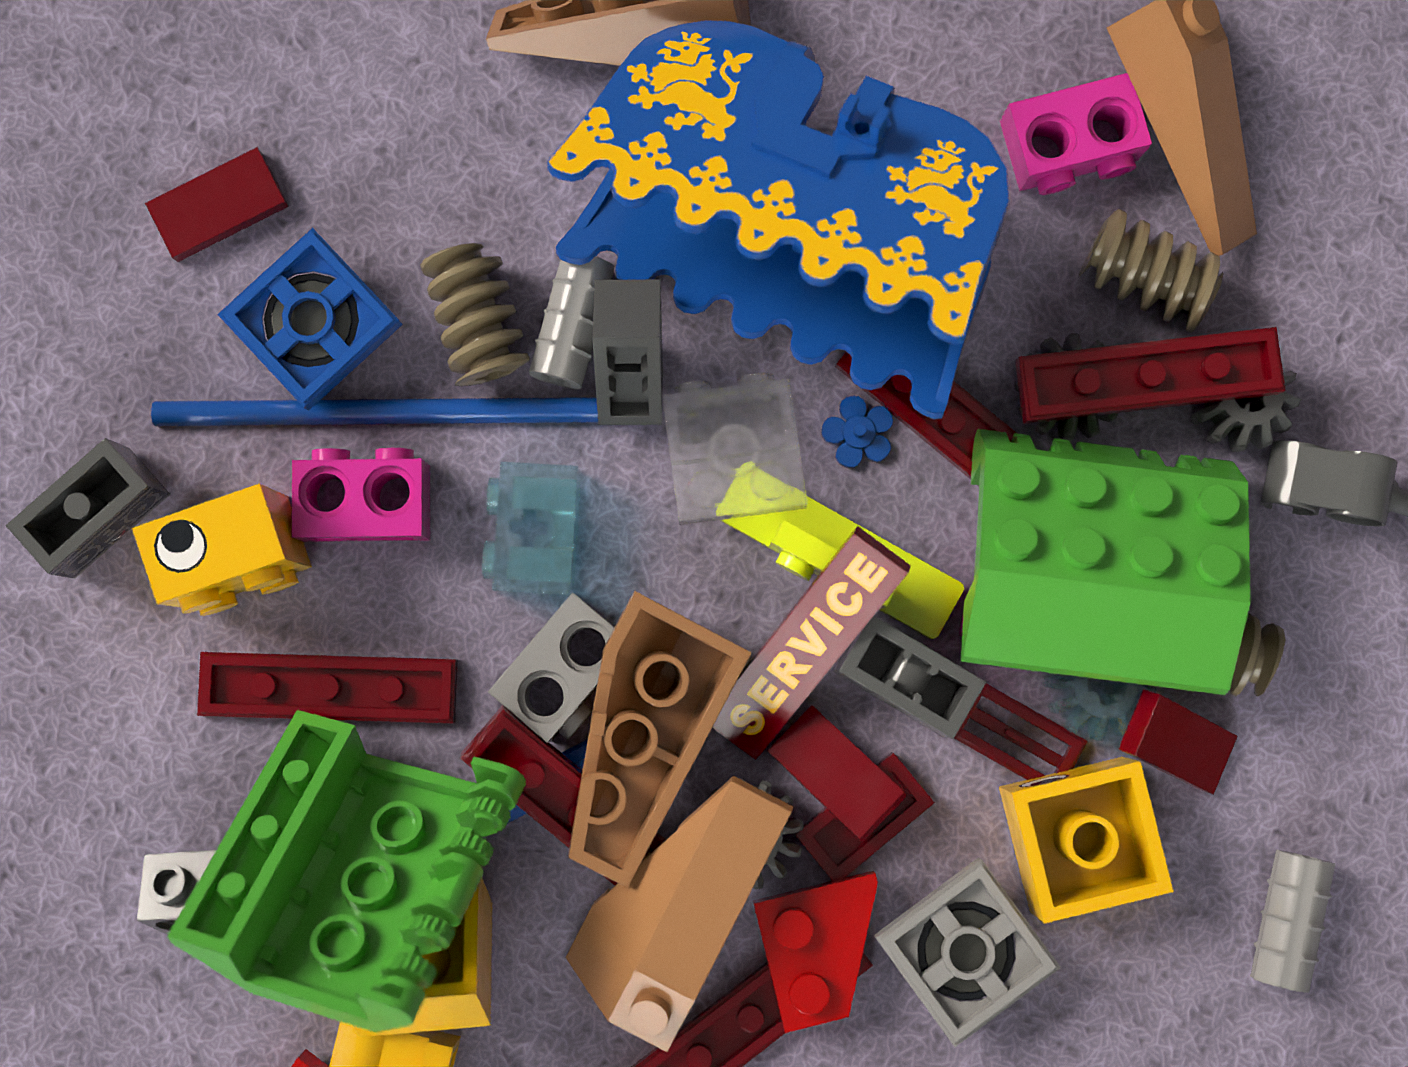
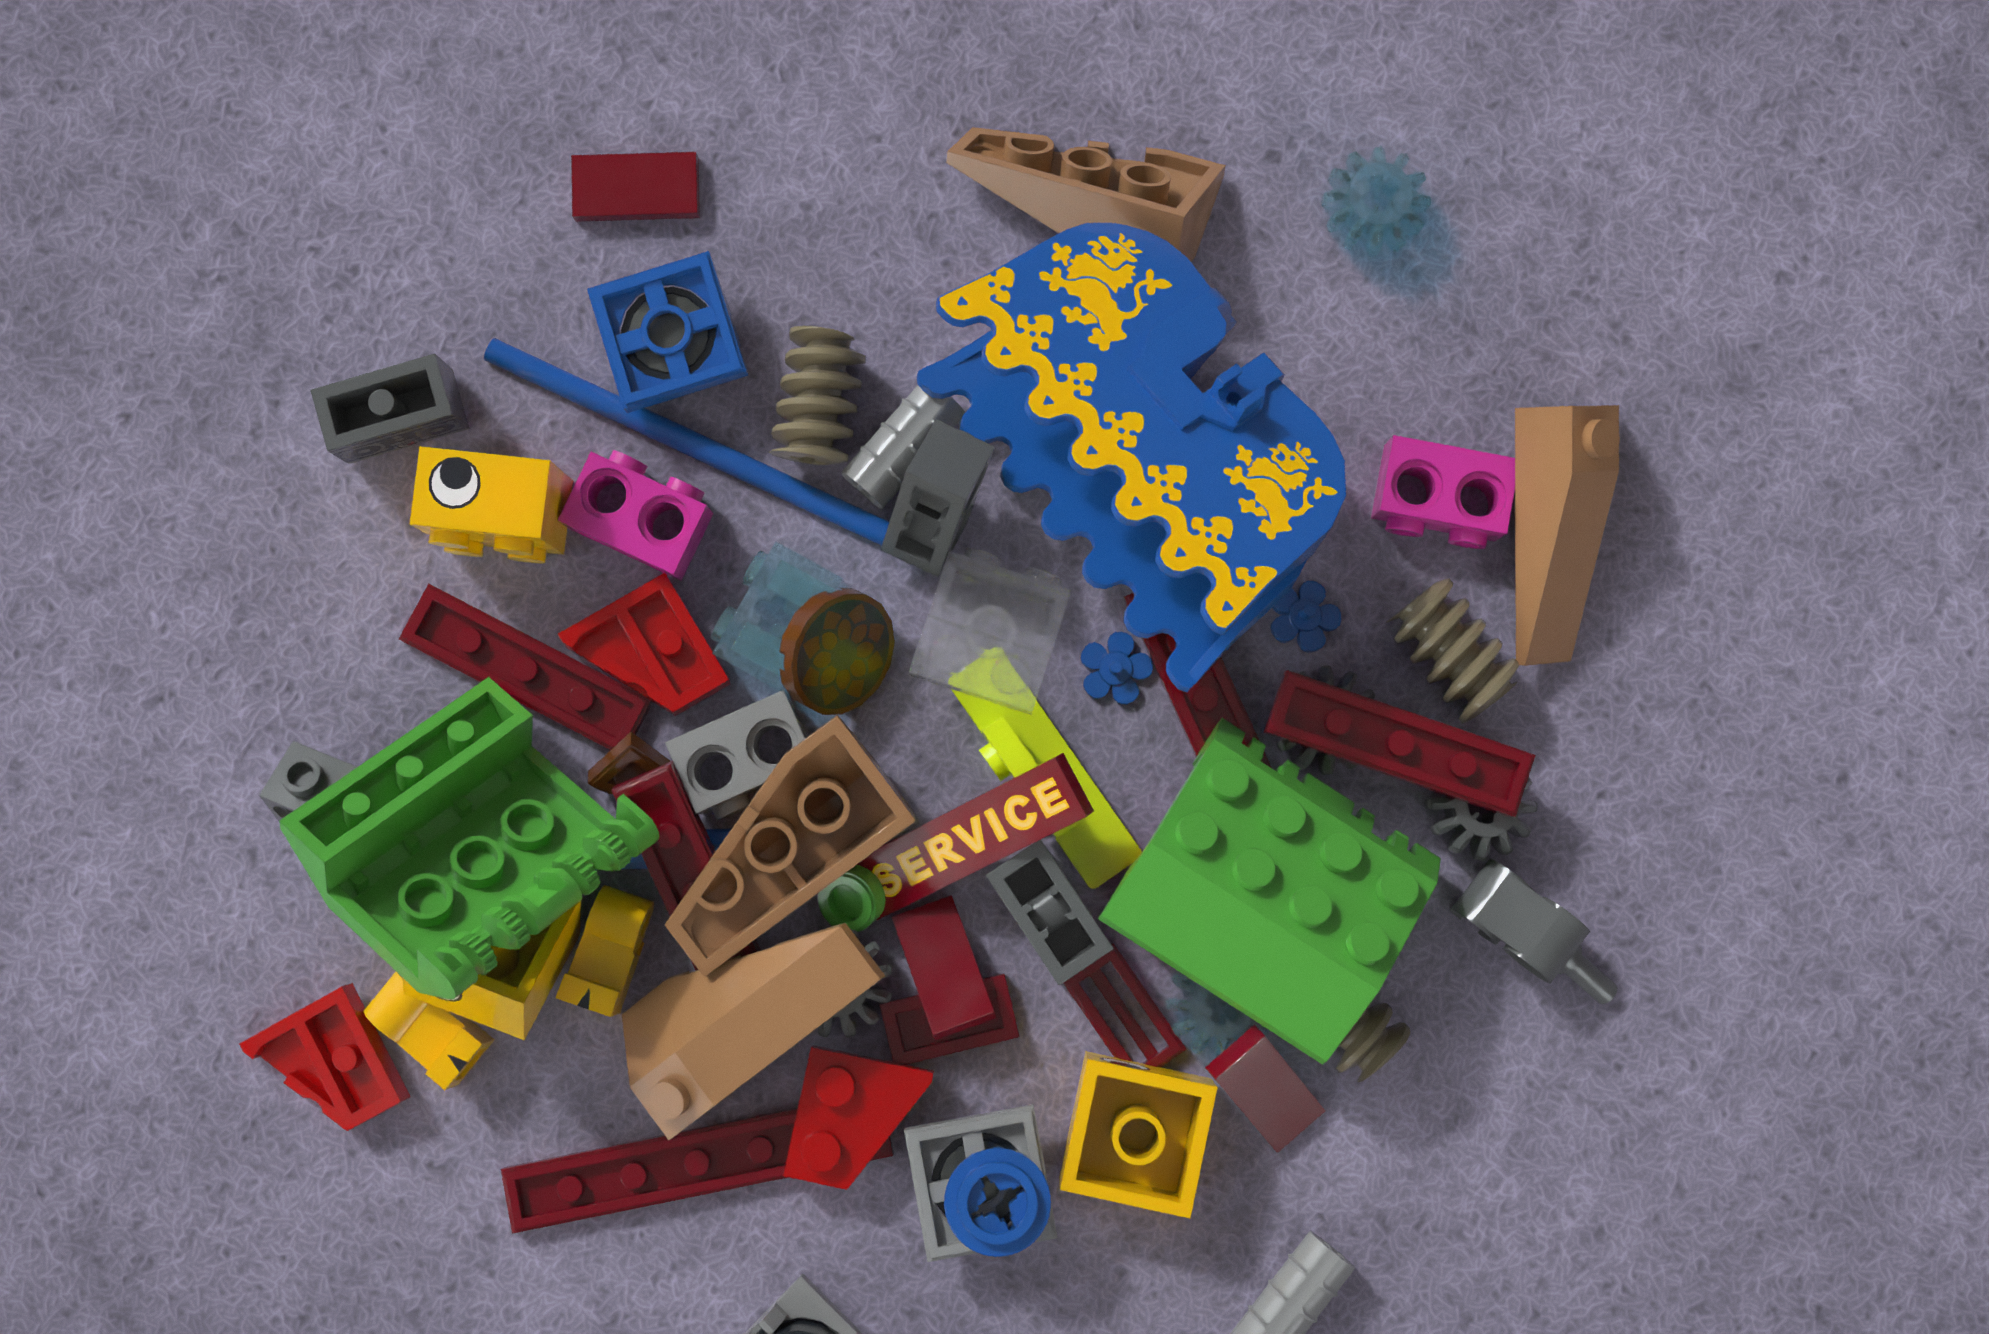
camera: 30 degrees right, 0 degrees up
none -> yellow leg [555,885,654,1017]
none -> red wing [558,572,731,716]
none -> reddish brown tile [588,732,671,794]
none -> reddish brown tile [779,588,895,715]
none -> bright green tile [818,865,885,932]
none -> blue gear [944,1146,1051,1257]
none -> blue plant [1270,580,1341,653]

